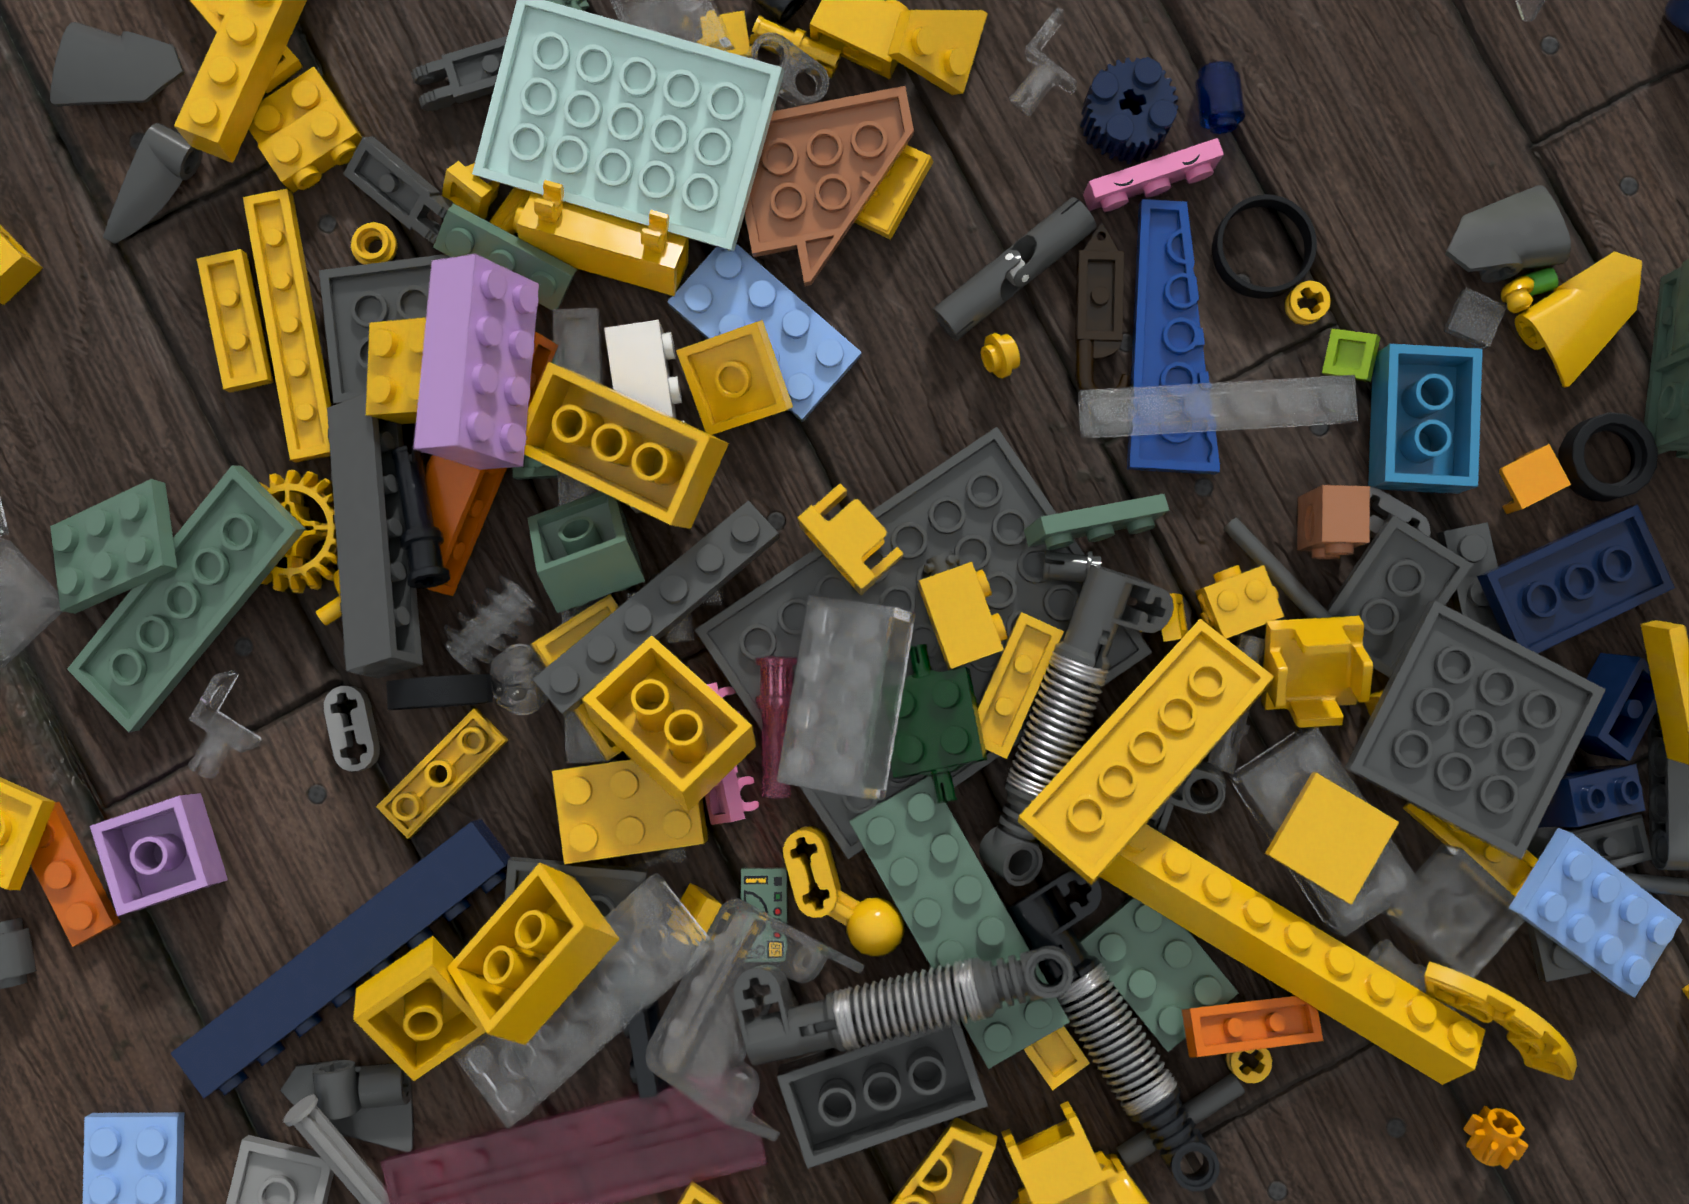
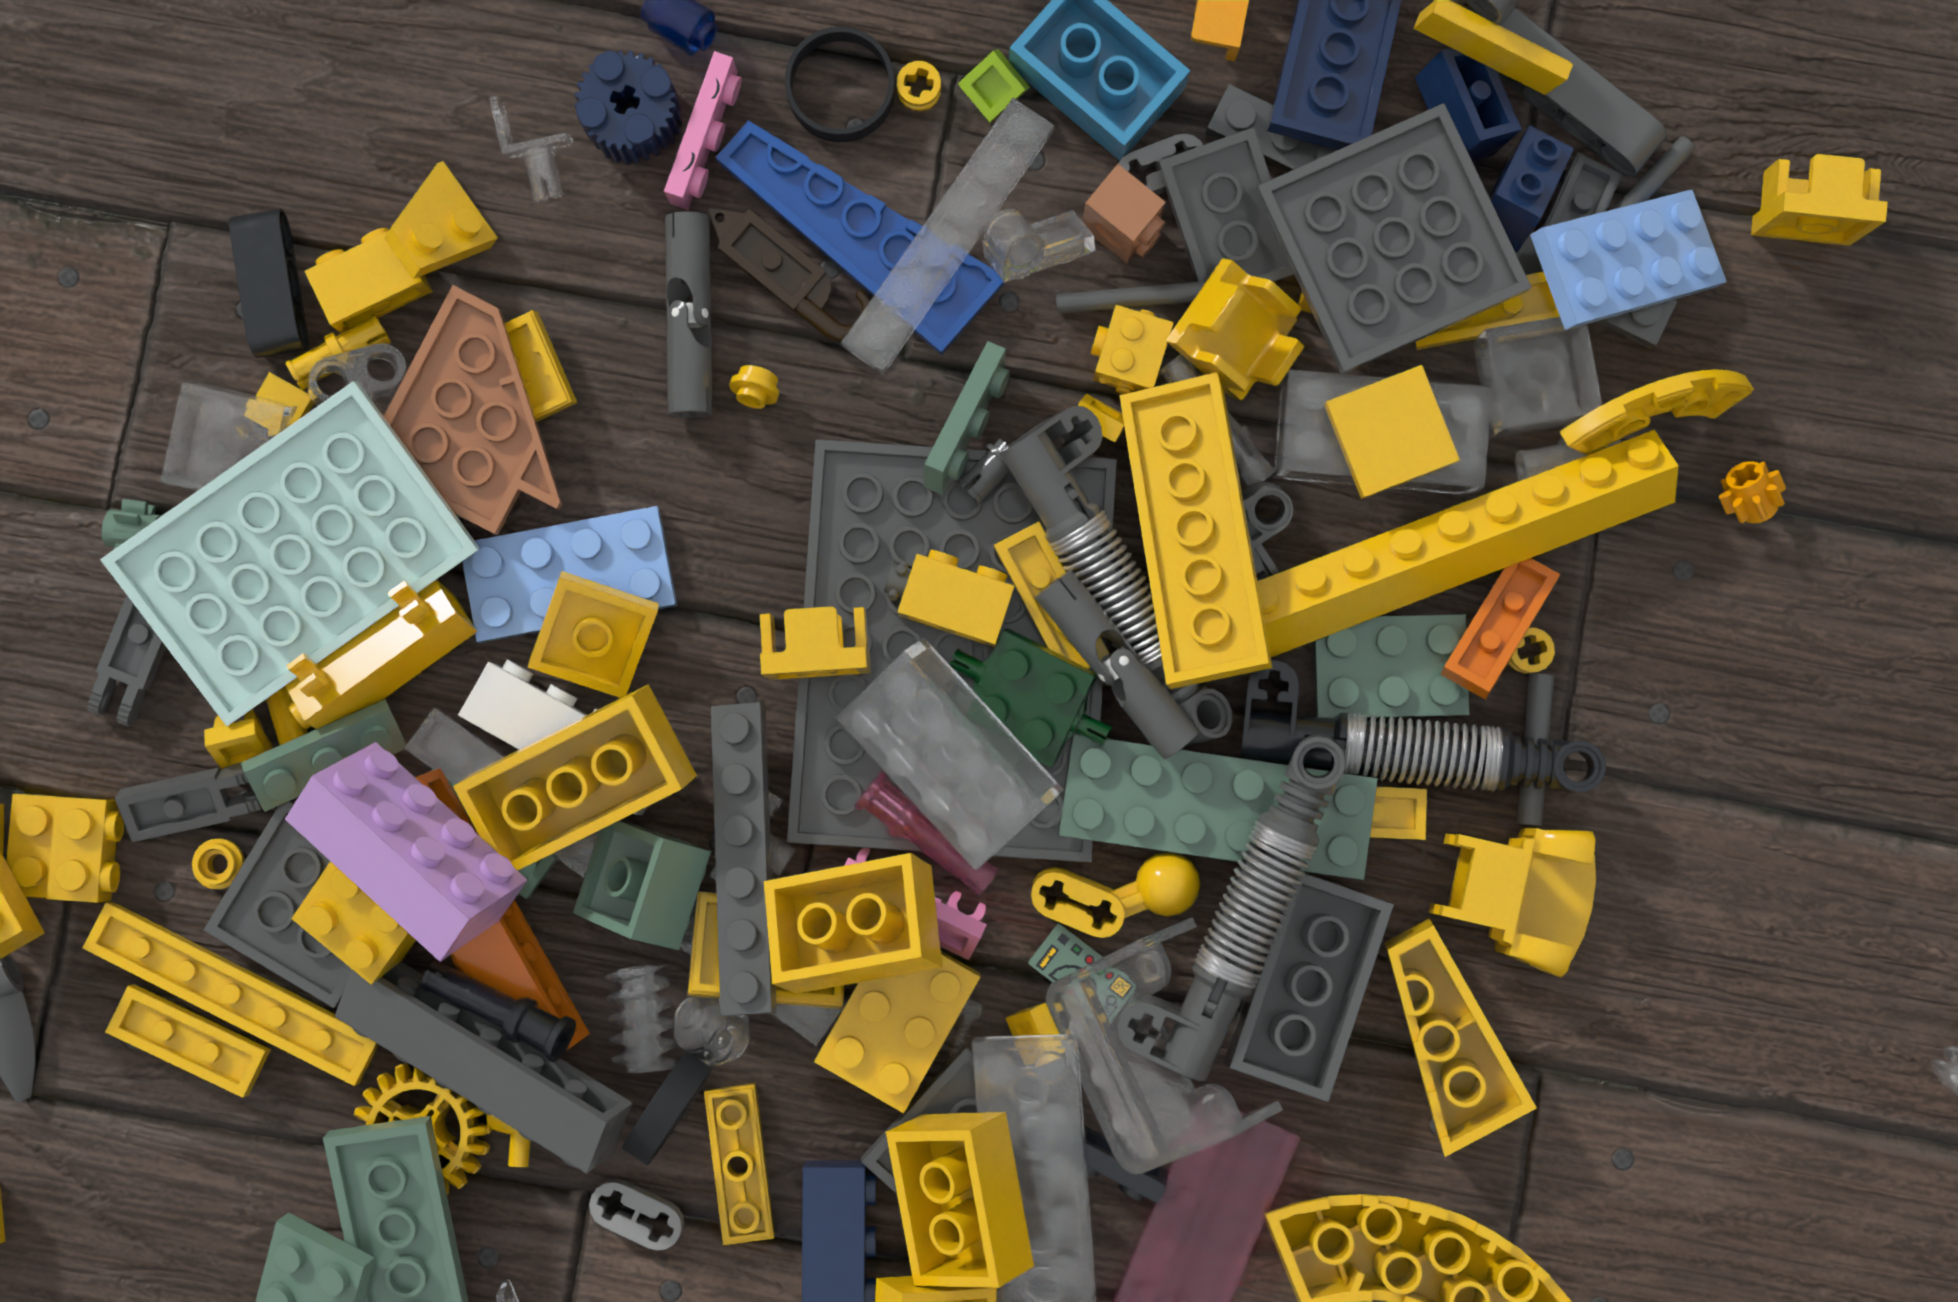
camera: 55 degrees left, 0 degrees up
none -> clear plate [982,209,1095,283]
none -> dark grey piece [1035,569,1200,759]

